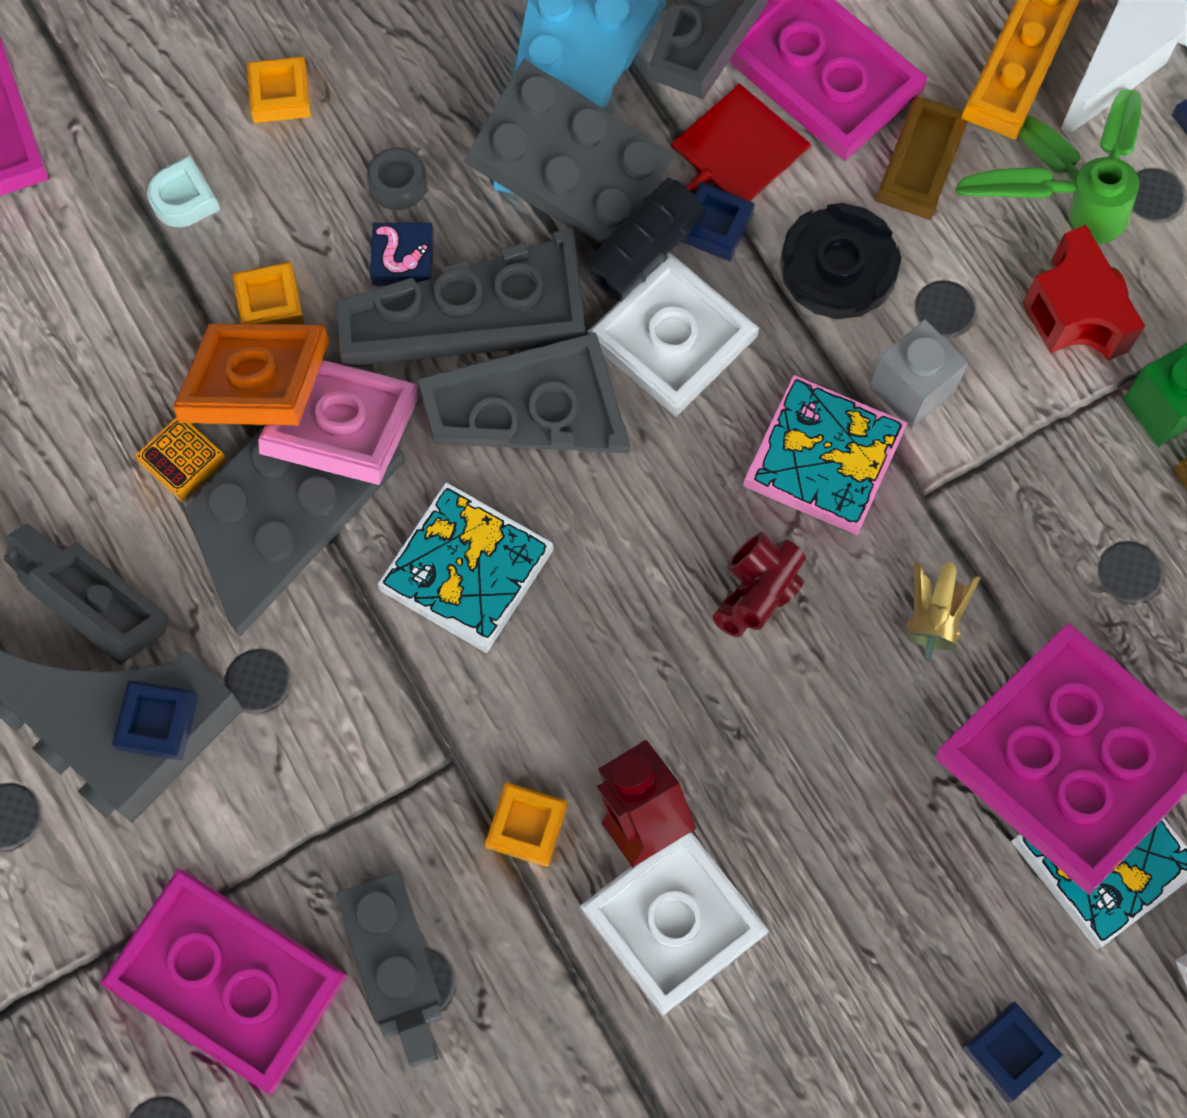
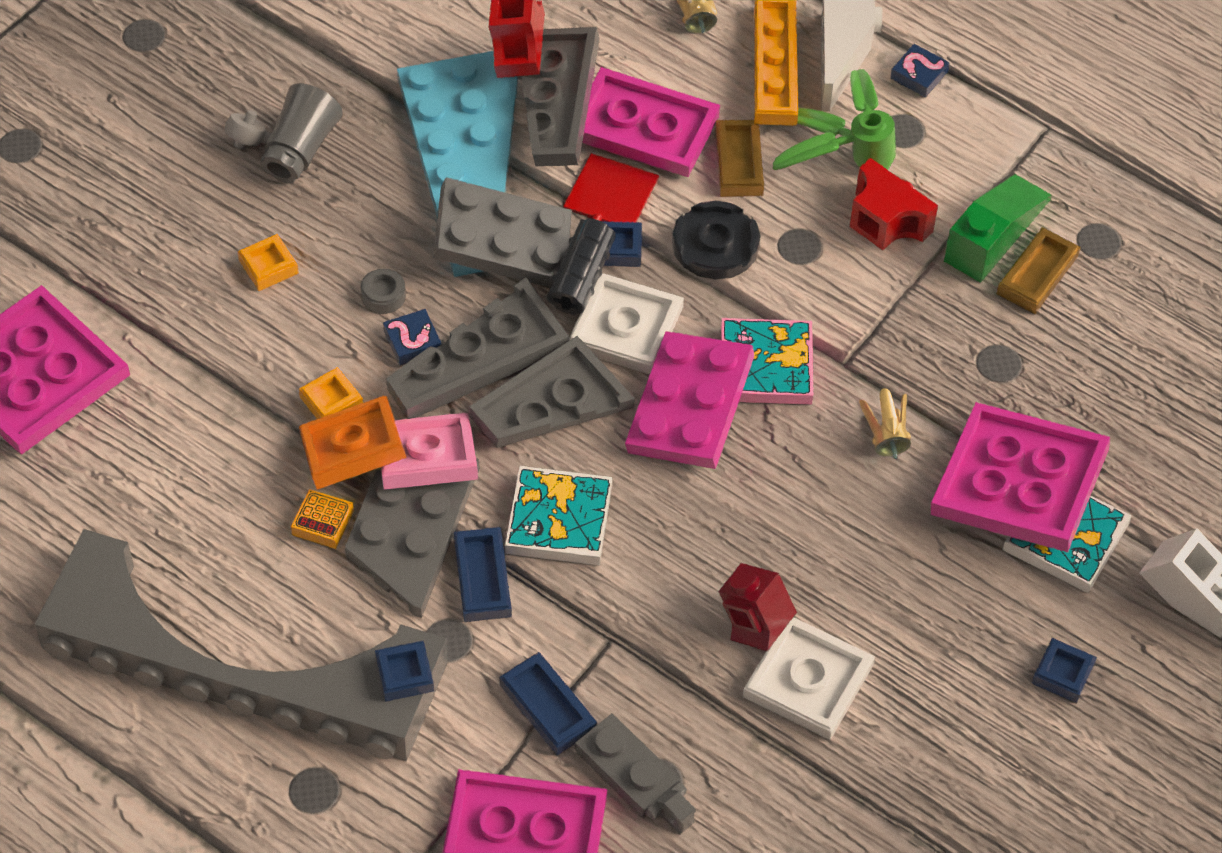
camera: 25 degrees left, 15 degrees down
dark grey hinge [4,523,169,665] -> none
light aqua tile [147,155,221,227] -> none
light orange tile [485,782,568,868] -> none
dark red plate [713,532,806,637] -> none
light grey brick [869,319,969,429] -> none
none -> dark blue tile [453,527,512,622]
none -> dark blue tile [499,652,597,756]
none -> dark pink plate [625,331,755,469]

